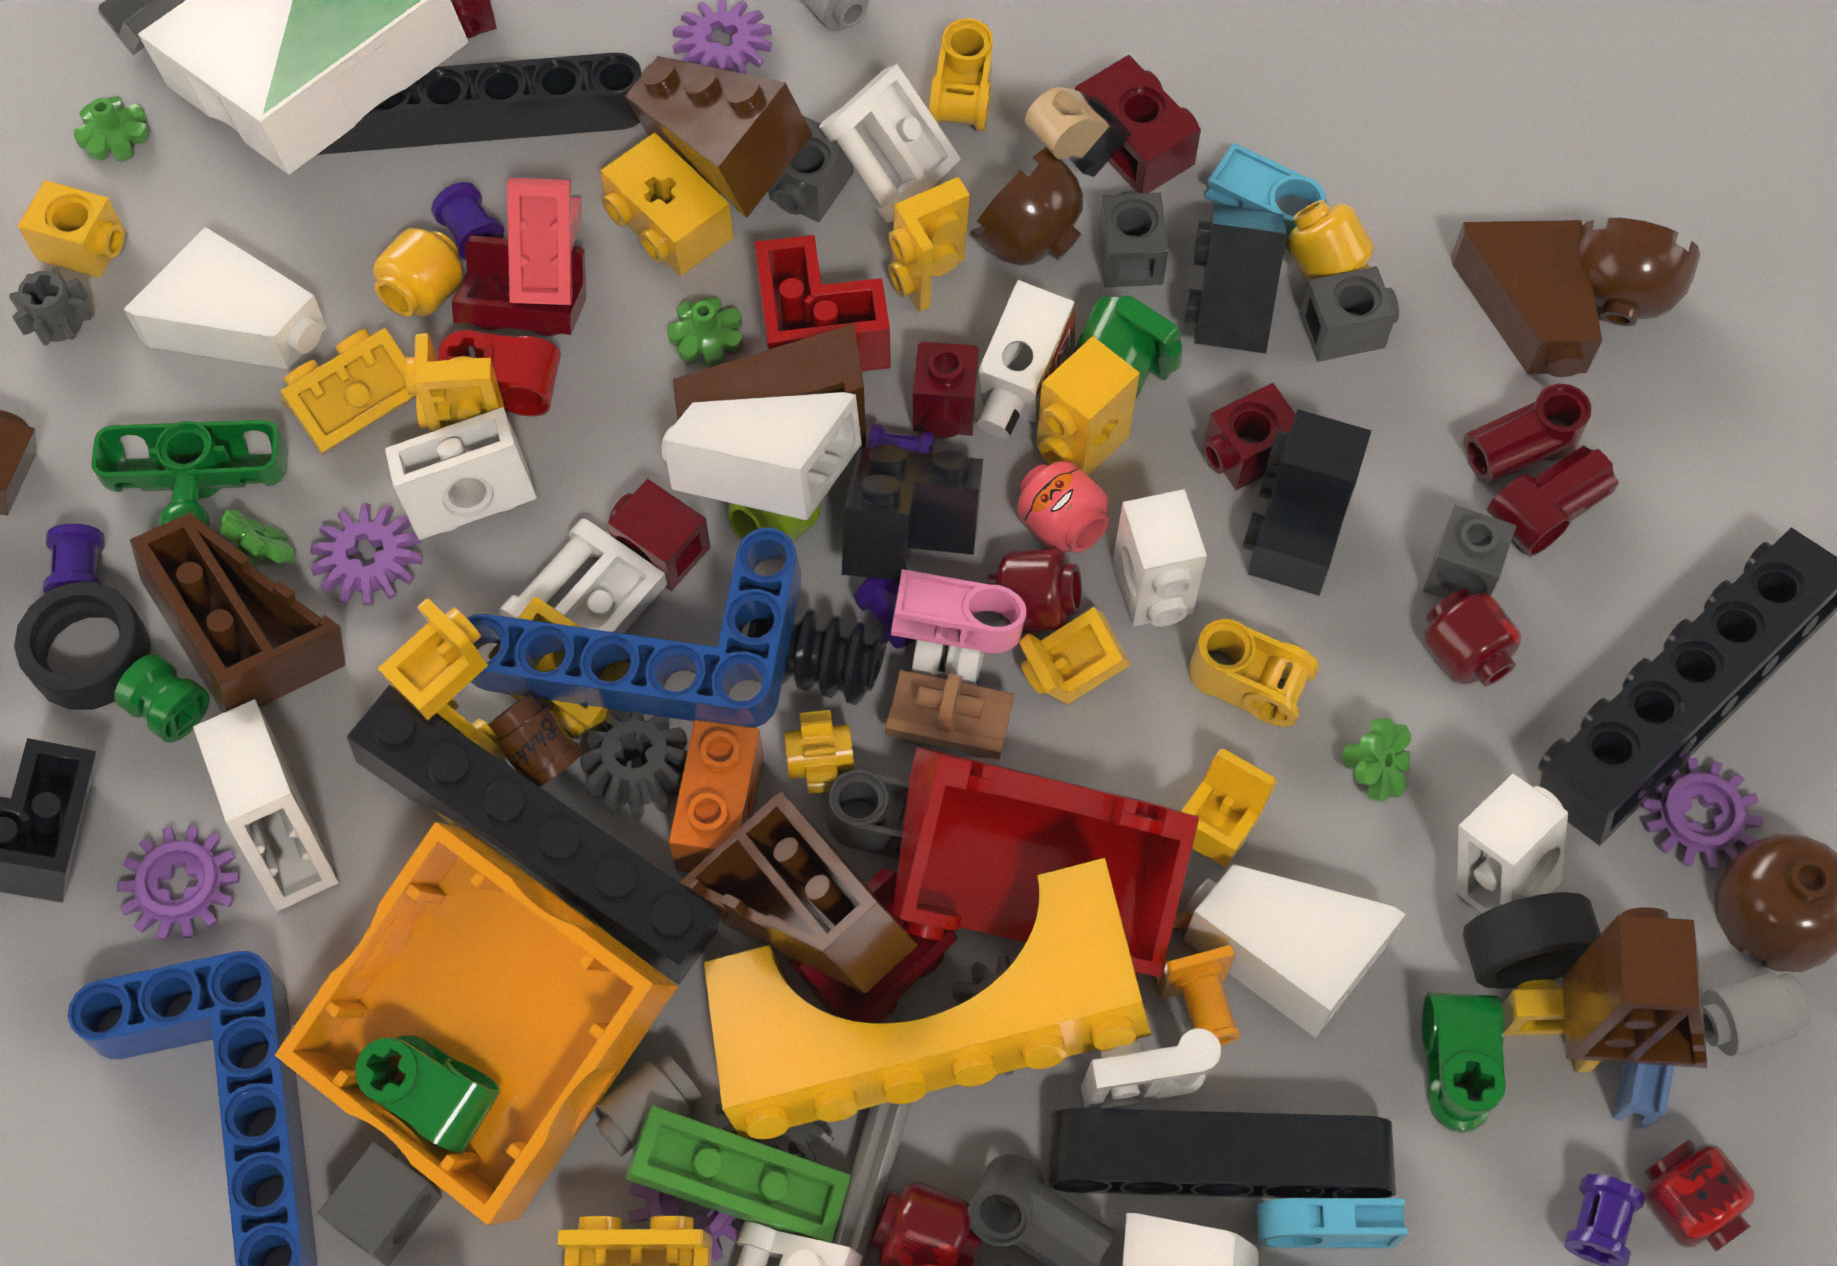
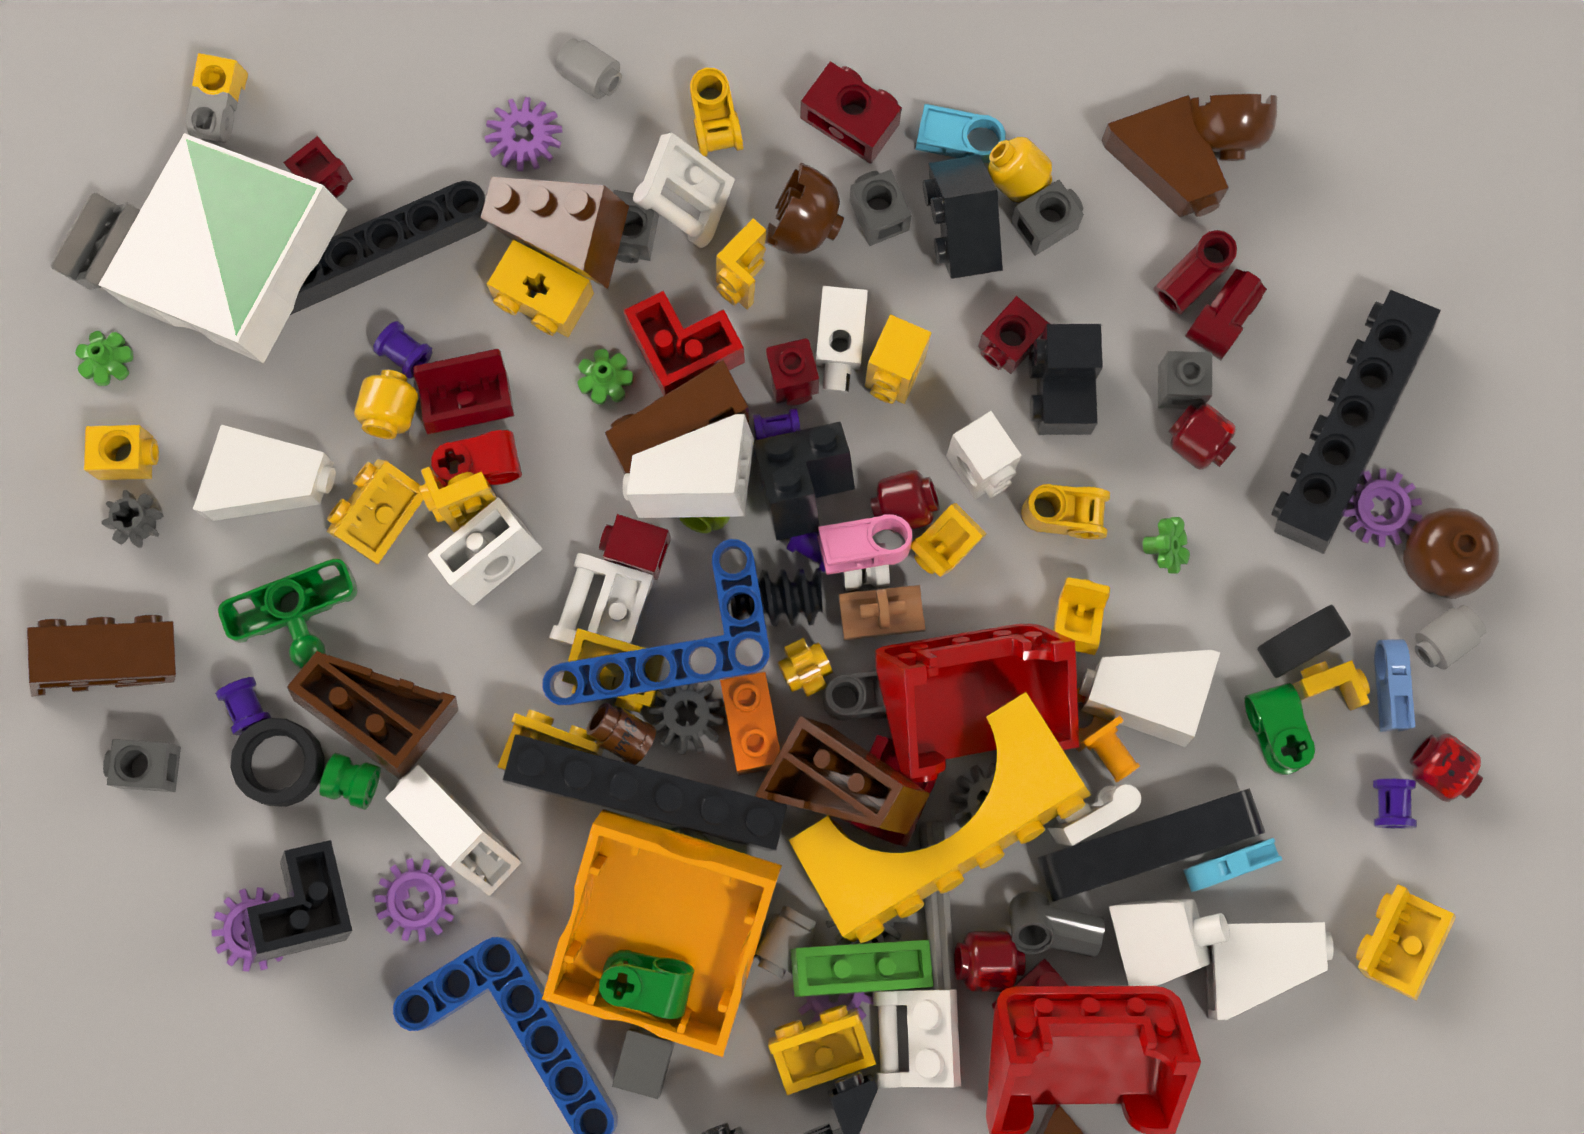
camera: 20 degrees left, 15 degrees up
bright green plant [219,510,296,567] -> none
medium lavender gear [310,503,423,606] -> none
yellow bracket [377,598,488,721] -> none
coral bracket [507,178,582,305] -> none
coral head [1017,461,1109,553] -> none
tan leg [1025,87,1132,177] -> none
green piece [1072,295,1182,398] -> none
white brick [1457,773,1568,913] -> none
reddish brown wedge [1562,907,1707,1068] -> none

